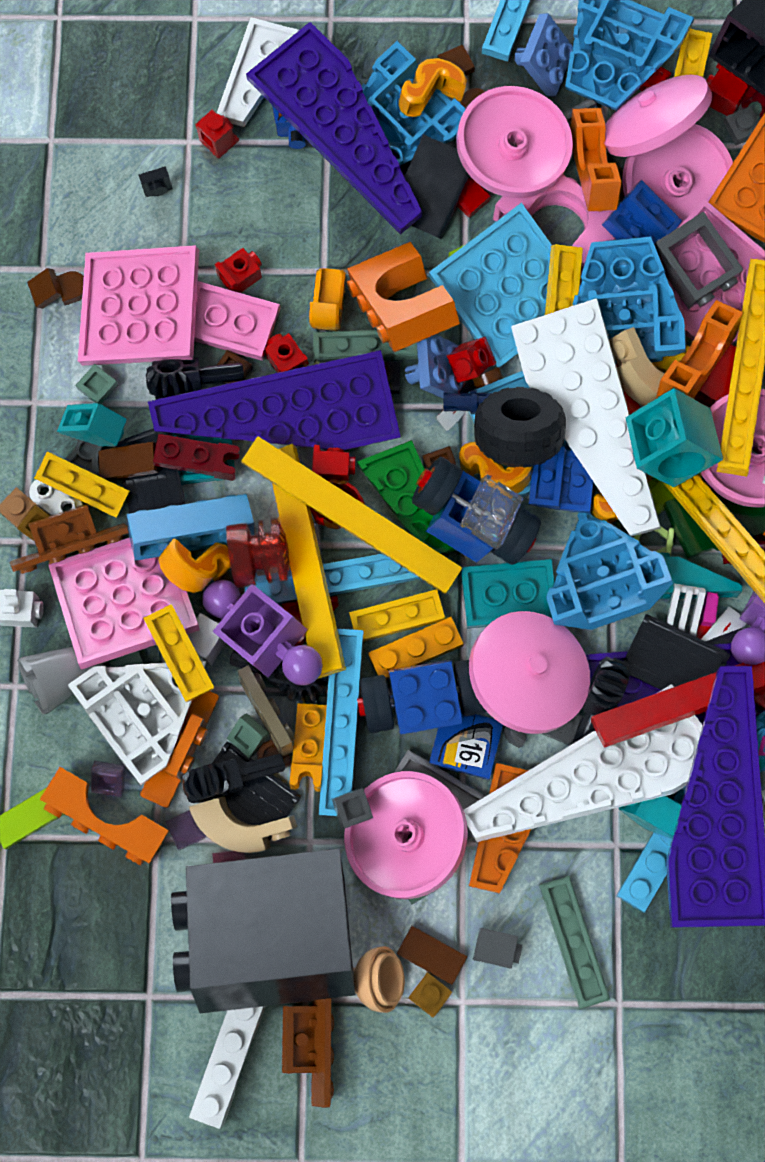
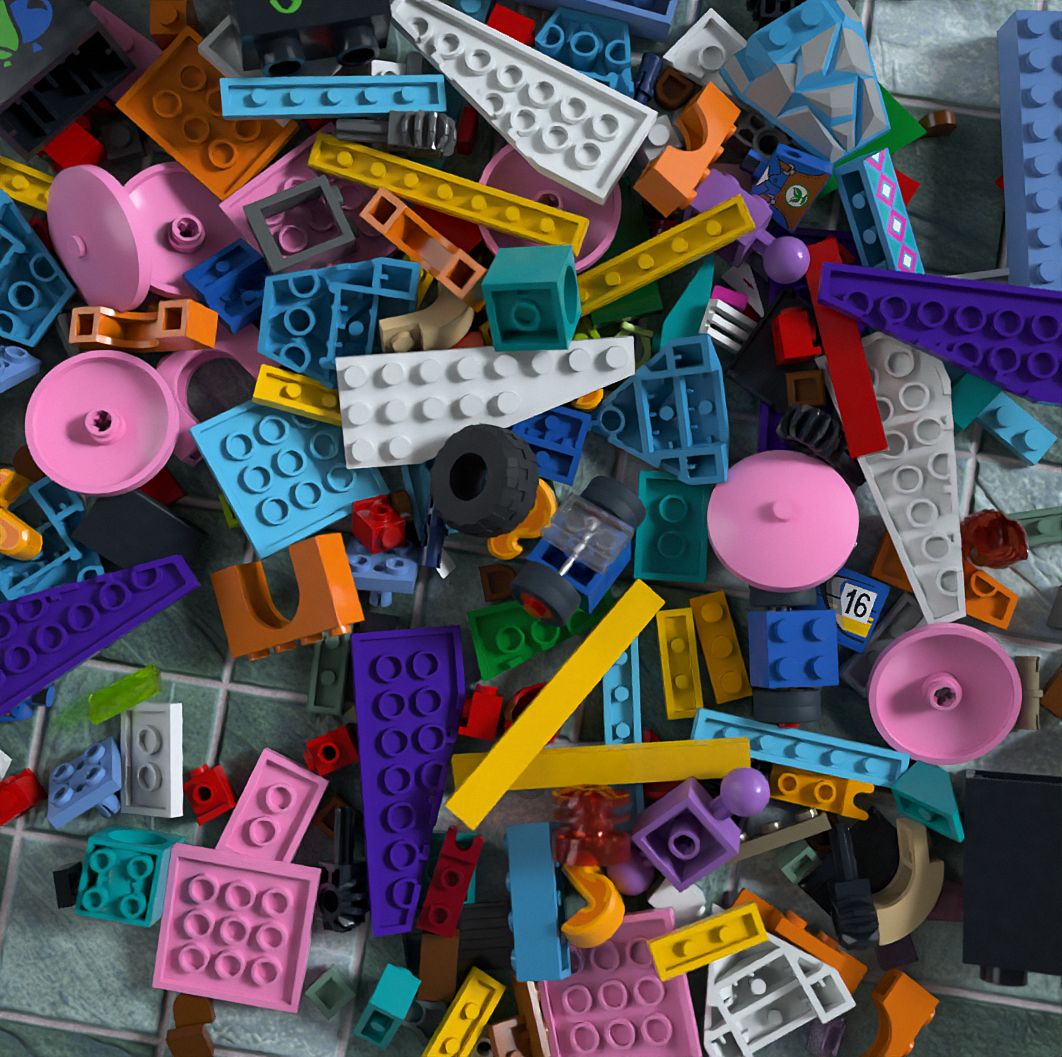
camera: 85 degrees left, 10 degrees up
light orange animal [309,268,346,331] -> none
dark grey plate [332,788,373,829] -> none
none -> medium blue plate [47,736,122,829]
none -> teal brick [74,824,185,927]
none -> clear neon green tile [88,663,161,725]
none -> white plate [121,702,183,818]
none -> red brick [771,307,822,366]
none -> reddish brown tile [786,369,827,407]
none -> teal slope [891,760,965,843]
none -> clear red hair [960,508,1029,570]
none -> dark tan pin [1015,656,1043,730]

